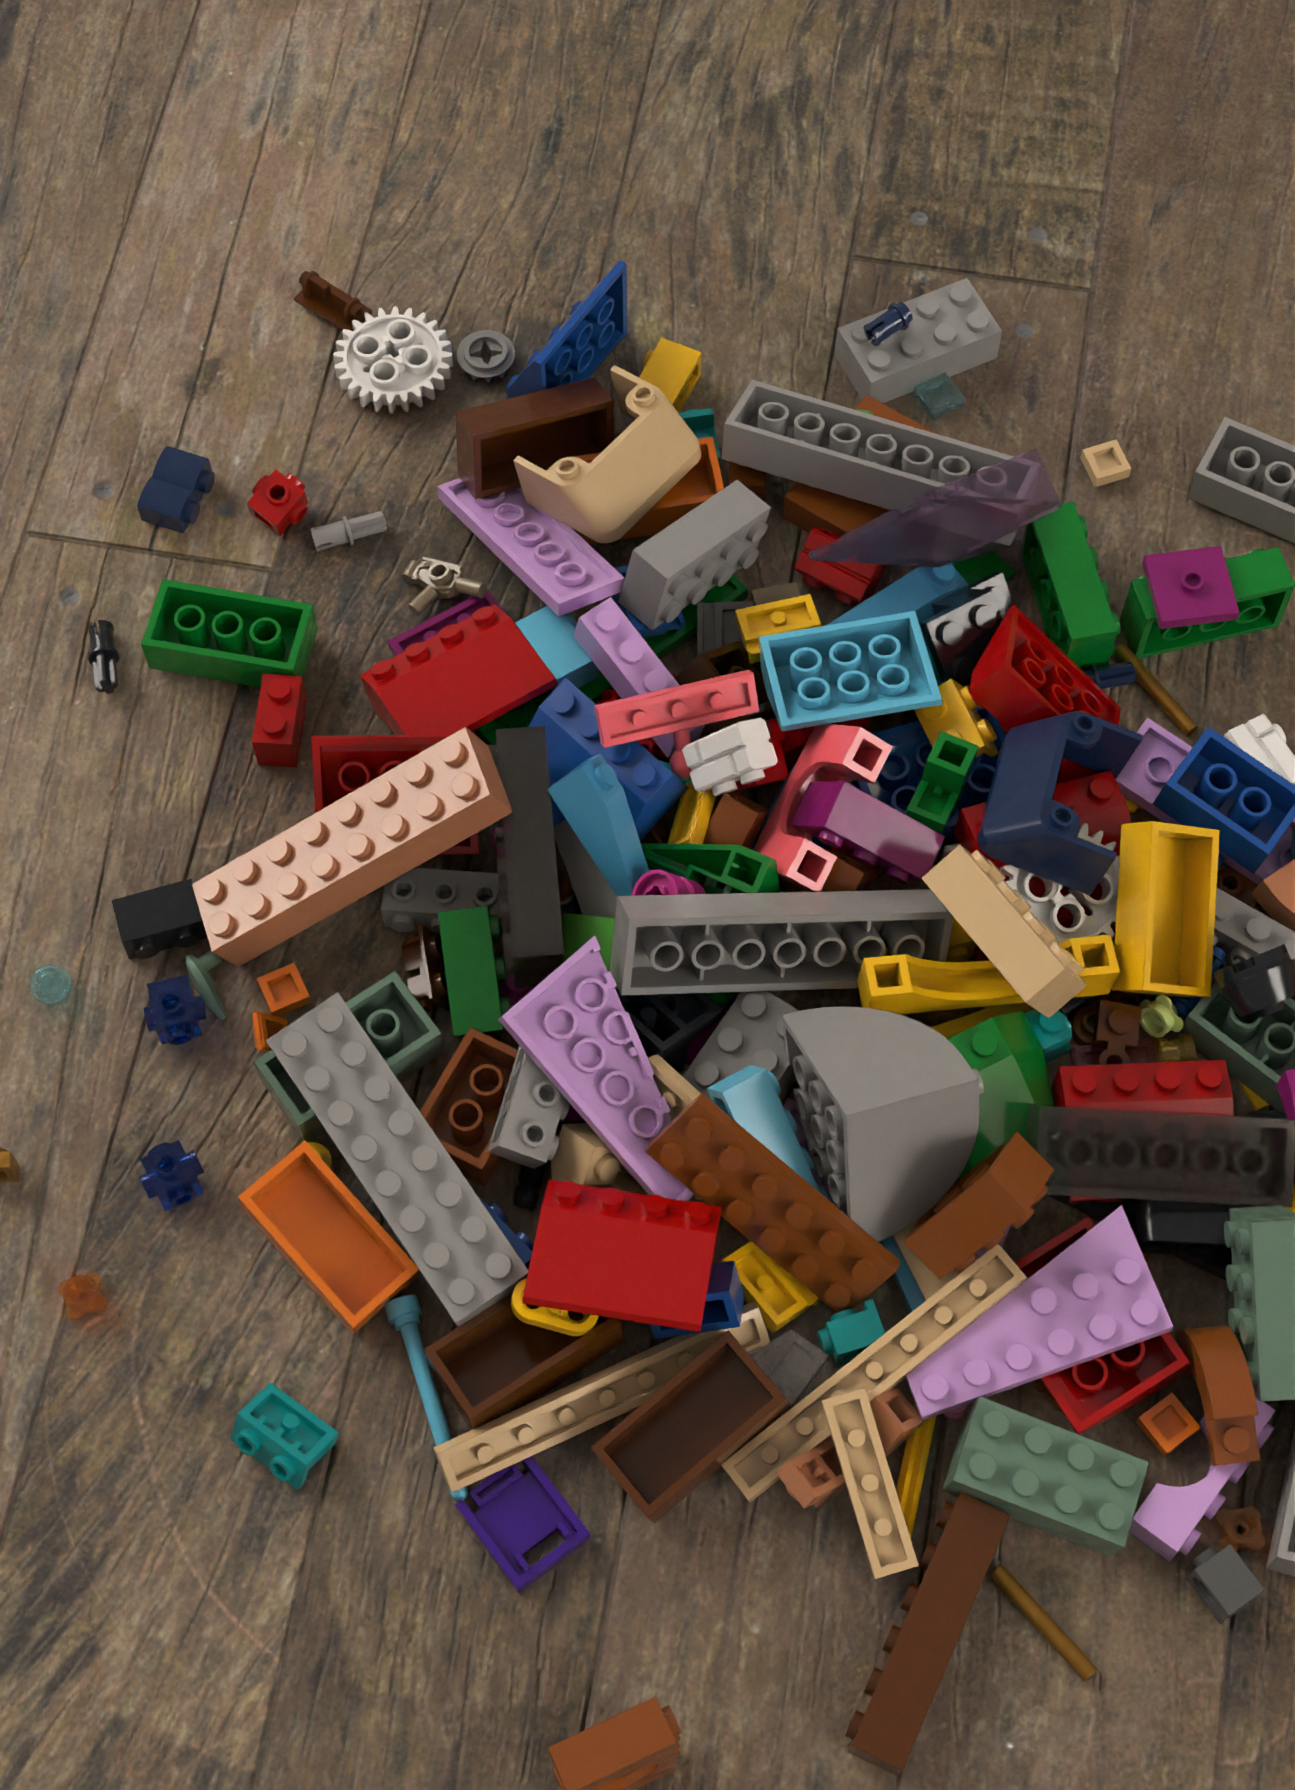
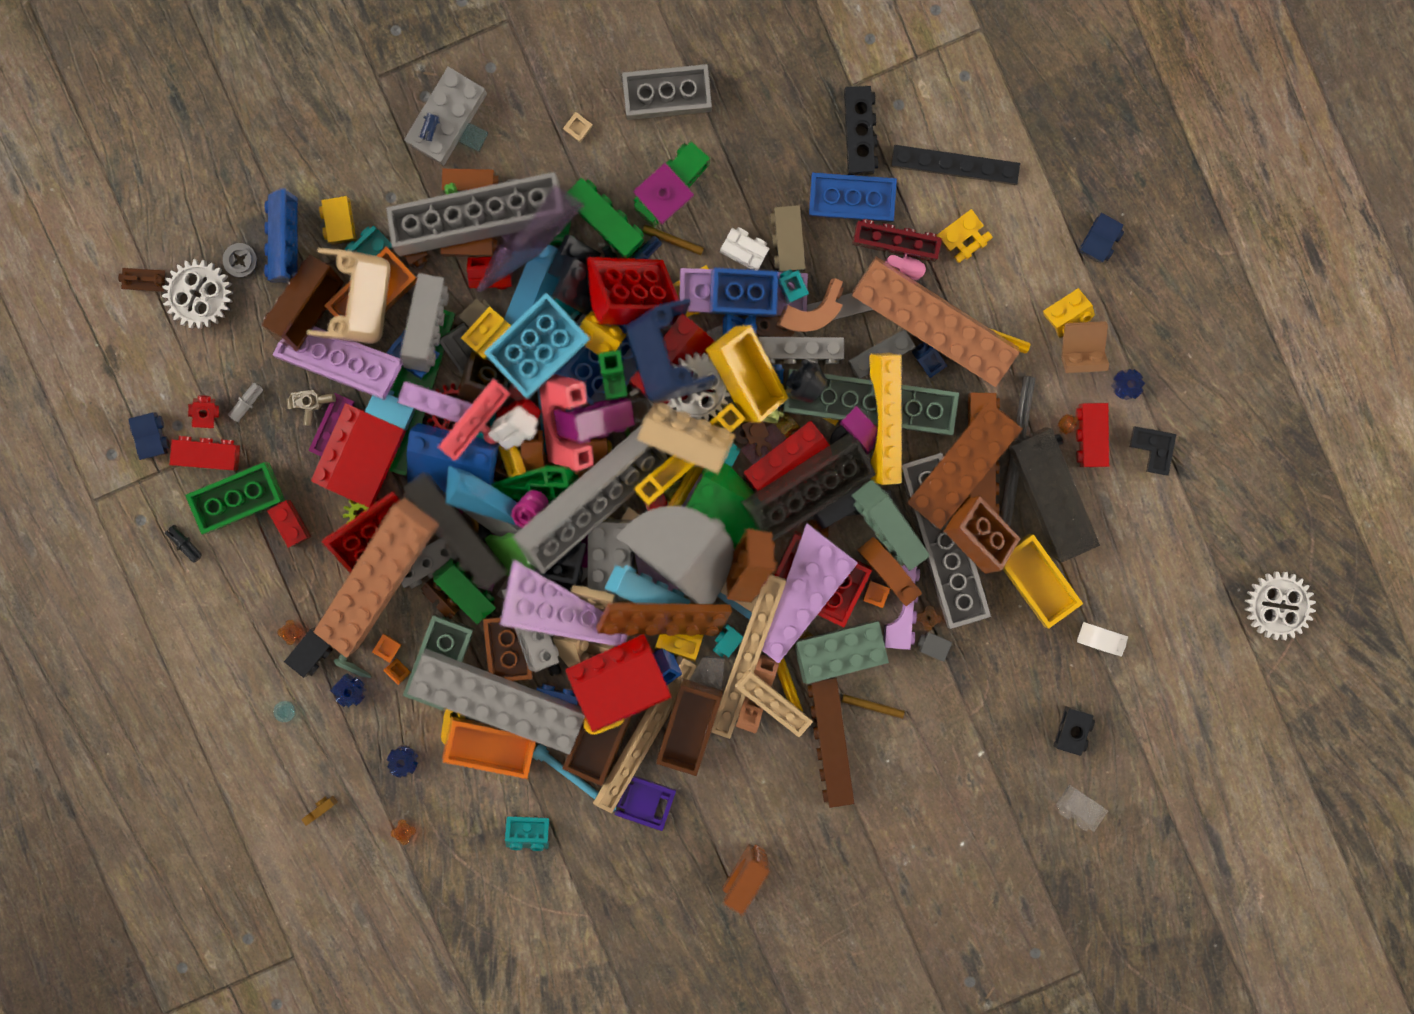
camera: 35 degrees left, 25 degrees up
none -> red brick [169,436,240,471]
none -> clear orange plate [277,620,303,645]

